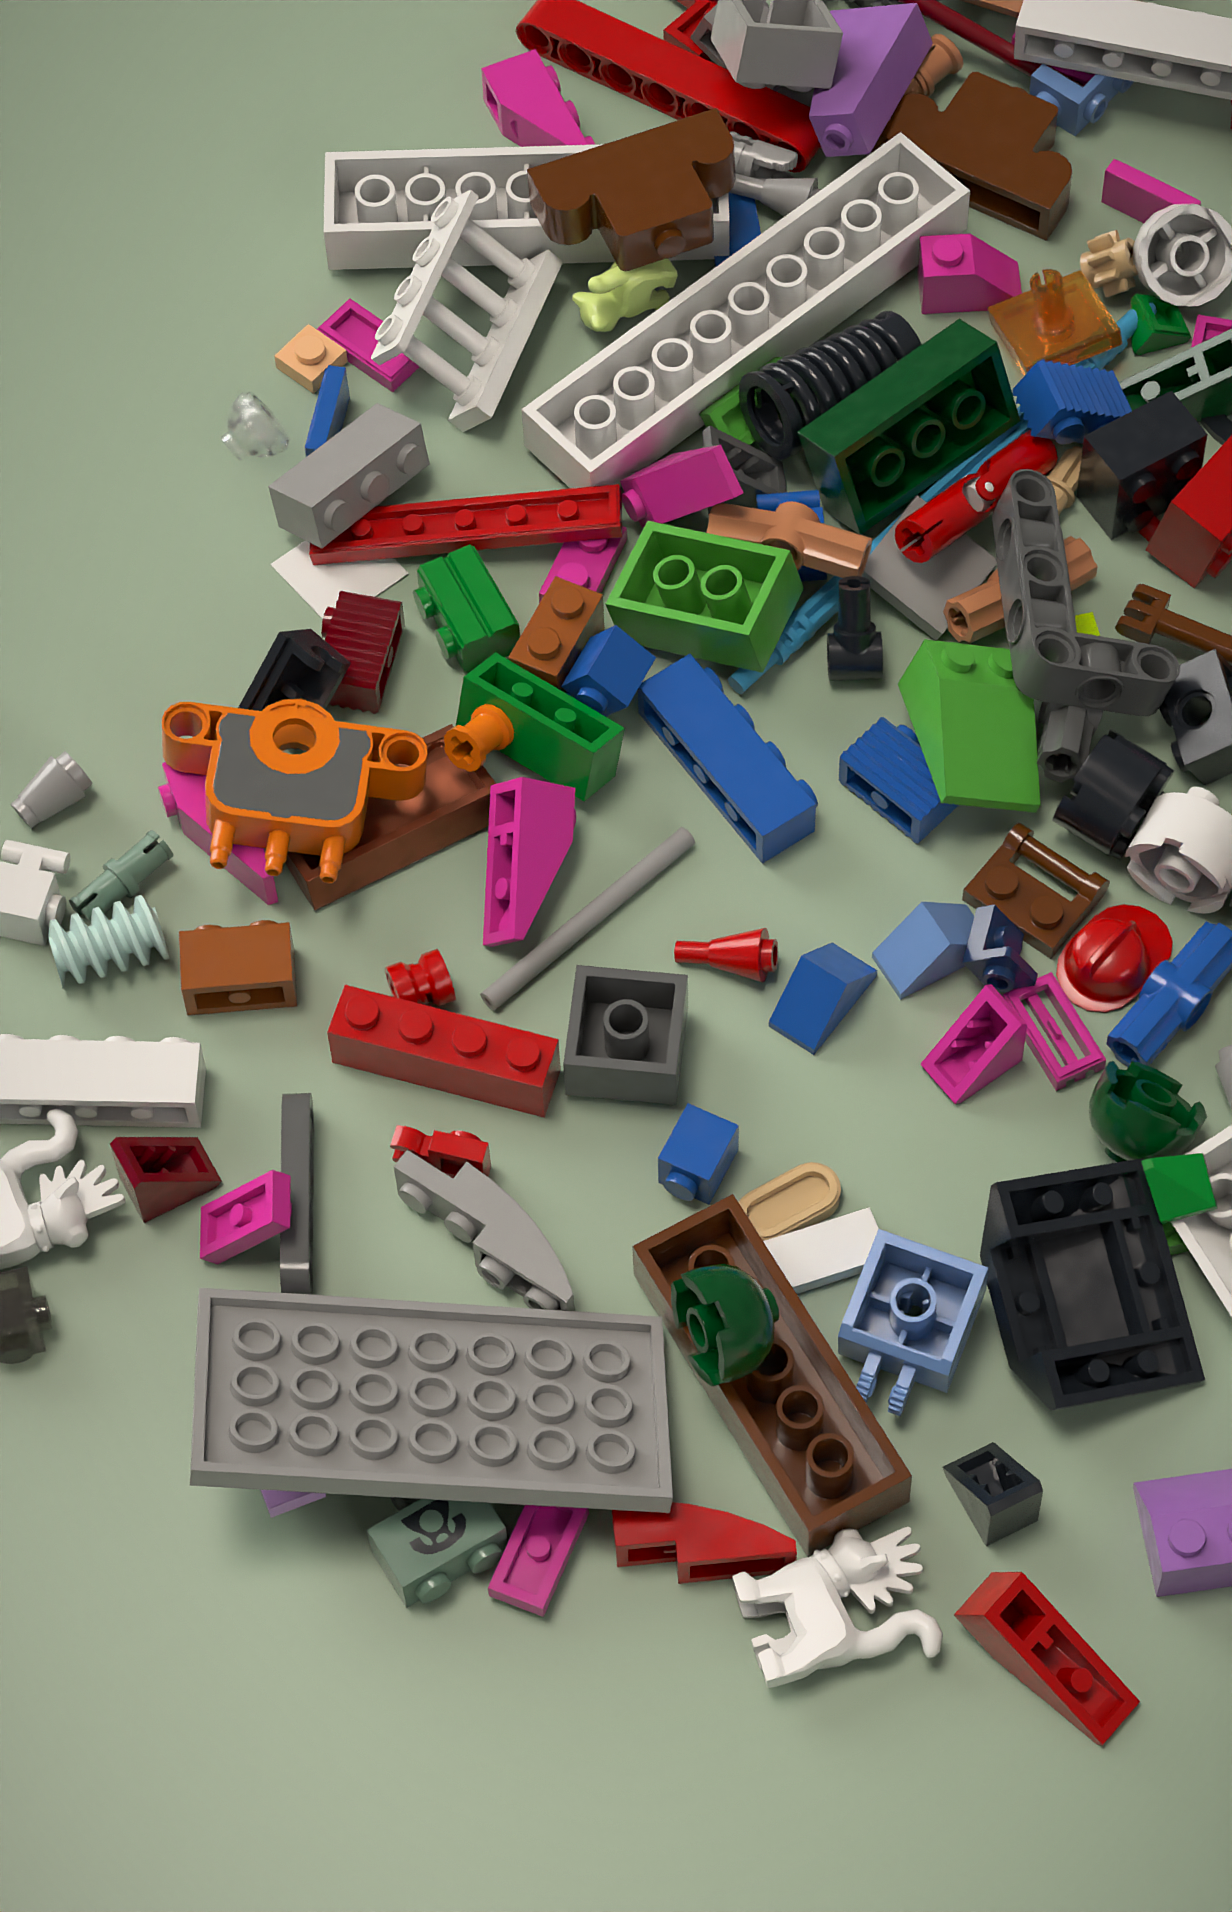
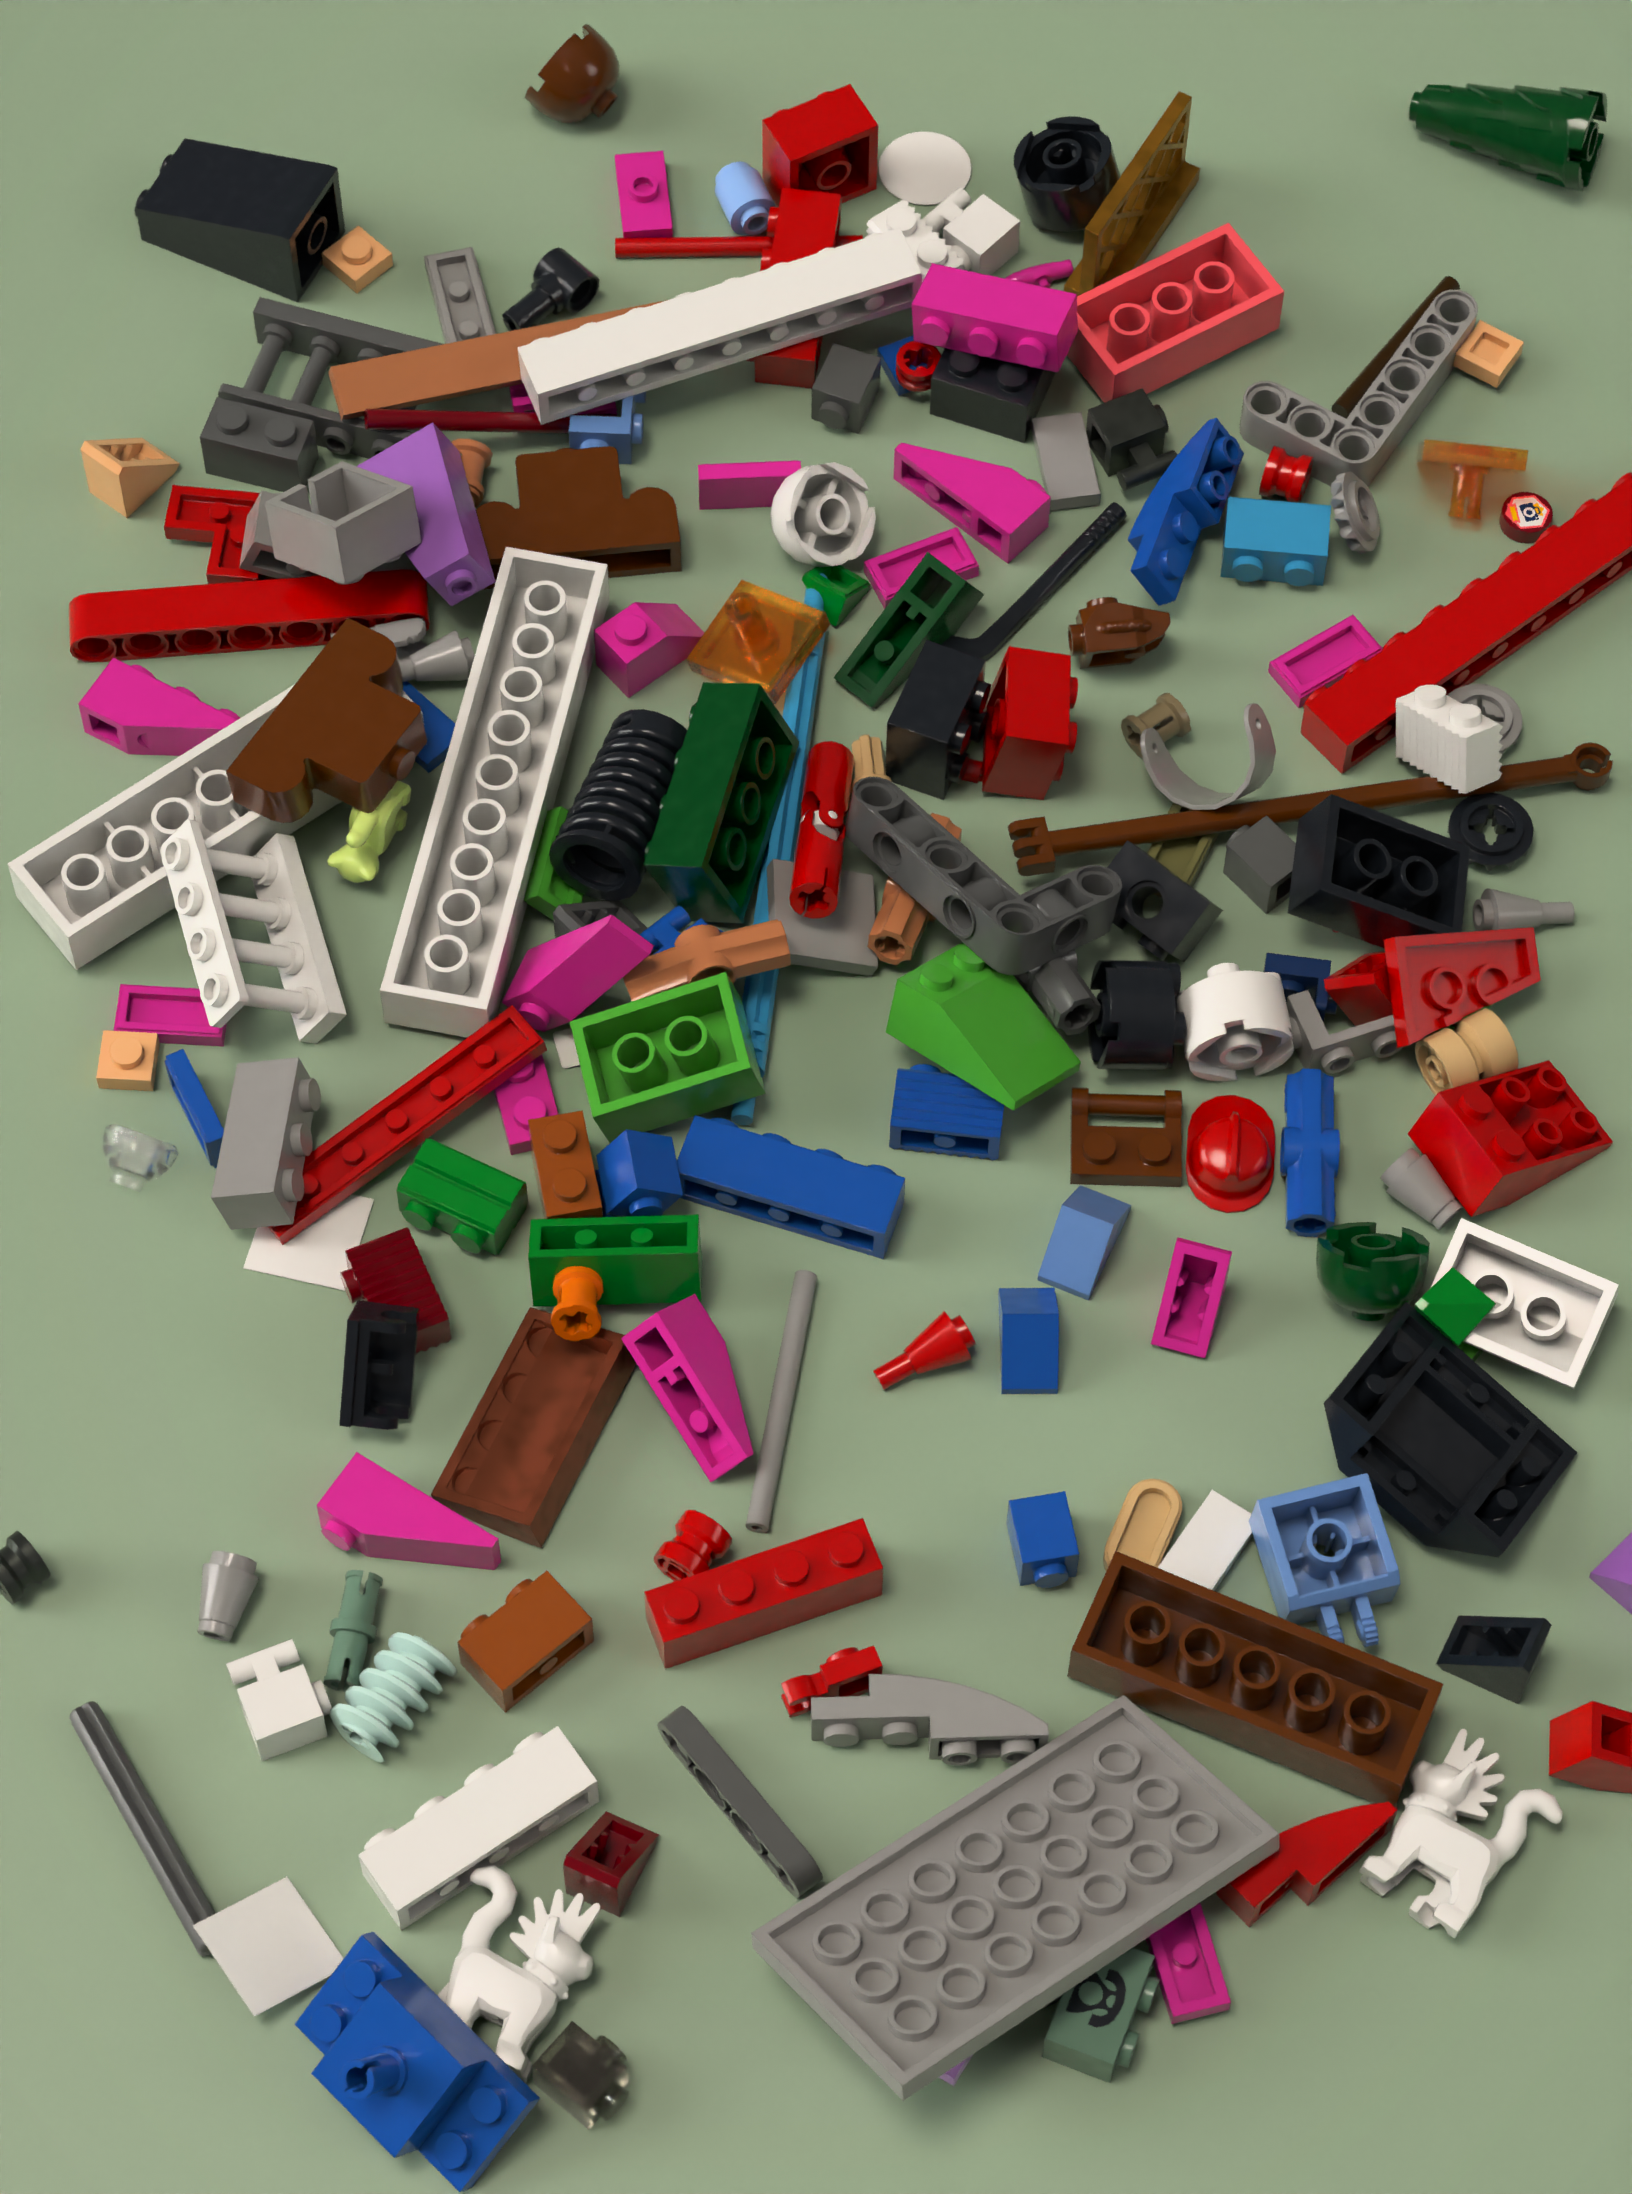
camera: 40 degrees left, 0 degrees up
orange piece [162,699,428,884] -> none
dark pink plate [200,1169,292,1265] -> none
dark grey brick [563,965,688,1105] -> none
dark green cylinder [671,1264,779,1386] -> none
black pin [827,576,883,681] -> none
dark blue bracket [962,904,1038,992] -> none
dark pink tile [1003,972,1106,1091] -> none
blue brick [1013,359,1132,444] -> none
tan gear [1080,230,1138,297] -> none

